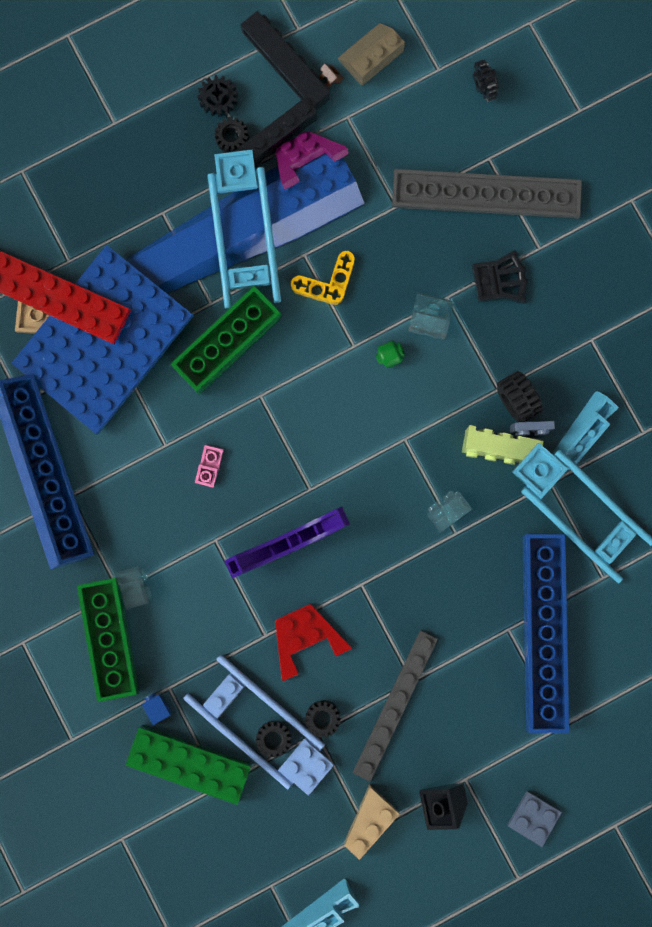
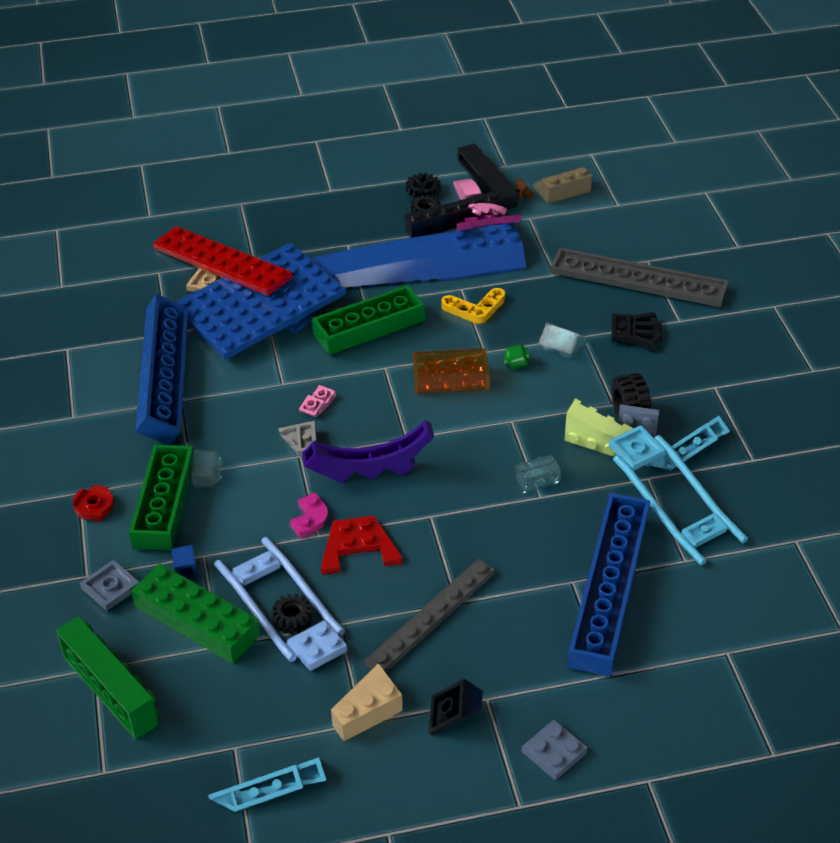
camera: 15 degrees right, 40 degrees down
medium azure plate [208,150,281,309] -> none
black tyre [305,700,341,737] -> none
black gear [473,59,499,102] -> none
none -> green brick [56,616,159,740]
none -> red plate [73,485,114,522]
none -> sand blue plate [80,560,139,611]
none -> light grey wing [279,421,318,457]
none -> dark pink plate [290,493,328,539]
none -> clear orange brick [412,348,490,394]
none -> bright pink slope [453,179,481,200]
none -> bright pink slope [468,203,507,217]

